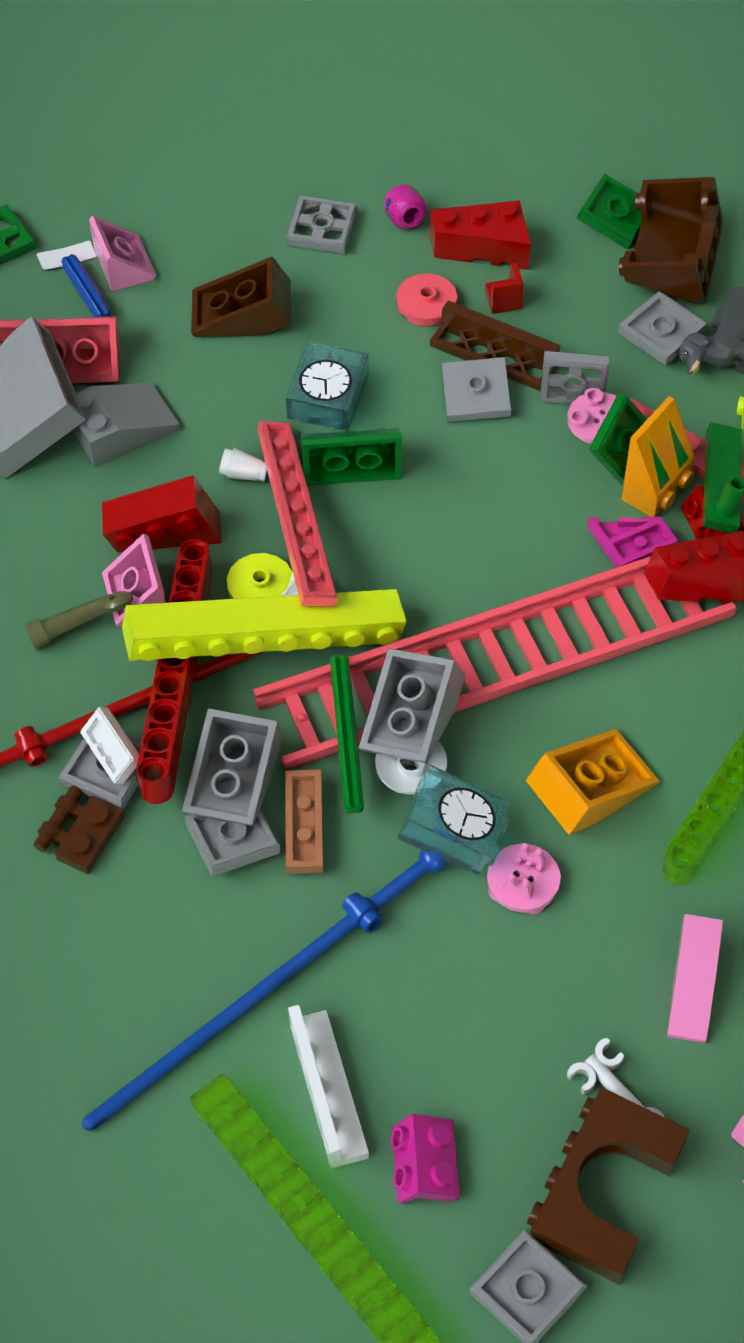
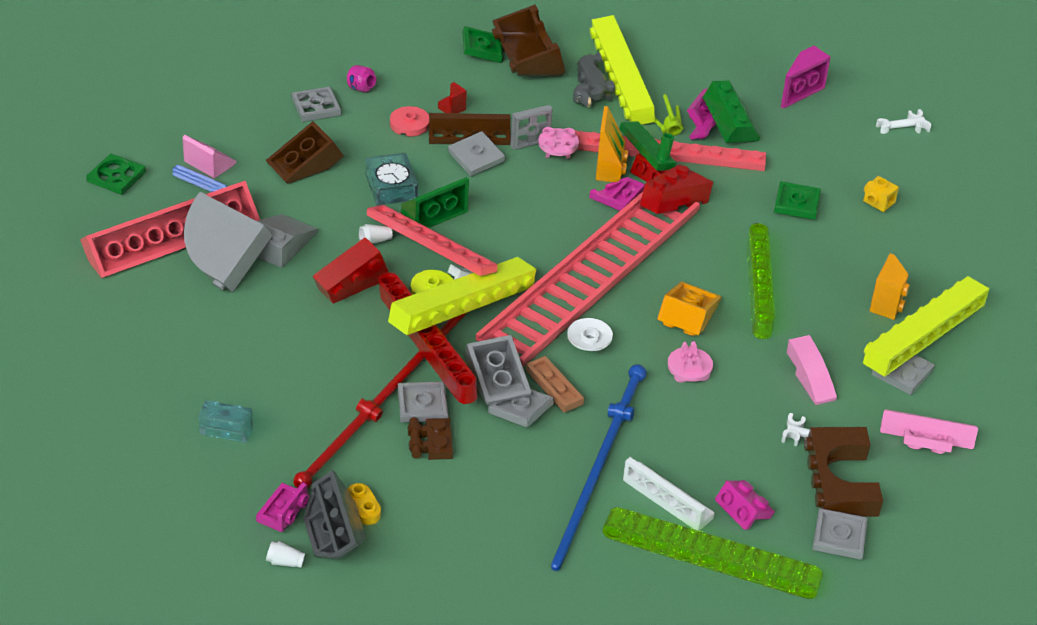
camera: 35 degrees left, 15 degrees down
olive plant [24,591,133,650] -> none
white sticker [37,241,97,270] -> none
white plate [80,707,139,784] -> none
bright pink slope [102,534,166,628] -> none
green axle [330,655,364,814] -> none
light grey slope [359,648,465,764] -> none
clear light blue brick [398,765,510,876] -> none
red wedge [430,200,531,270] -> none
green plate [588,394,647,485] -> none
light grey plate [618,291,707,366] -> none

